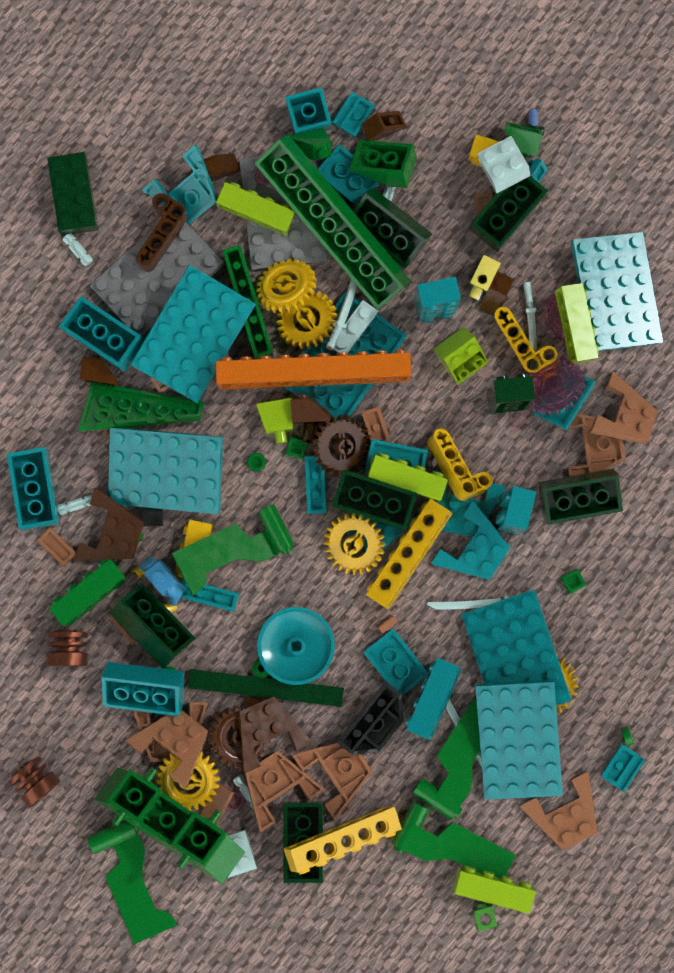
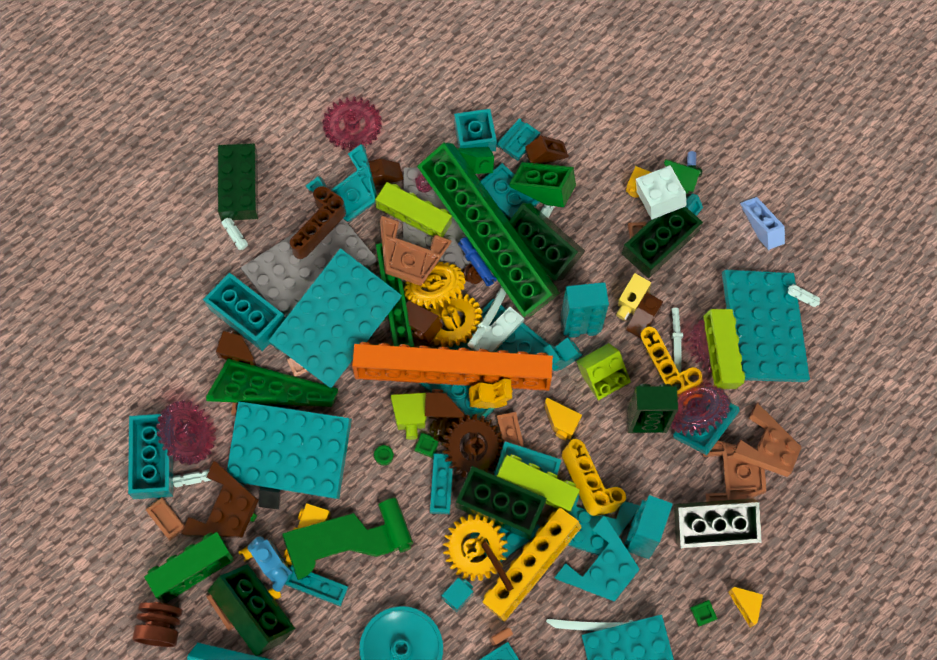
camera: 10 degrees right, 15 degrees down
none -> clear pink gear [156,400,216,465]
none -> clear pink gear [322,96,382,151]
none -> nougat wing [380,216,452,286]
none -> reddish brown slope [406,301,443,343]
none -> teal brick [442,577,474,613]
none -> blue pin [458,237,497,286]
none -> reddish brown wheel [463,264,483,284]
none -> yellow brick [469,378,513,409]
none -> reddish brown piece [481,541,514,592]
none -> teal brick [544,337,583,371]
none -> yellow slope [544,398,582,440]
none -> yellow slope [728,587,763,628]
none -> light blue slope [740,197,785,250]
none -> light aqua axle [788,284,820,307]

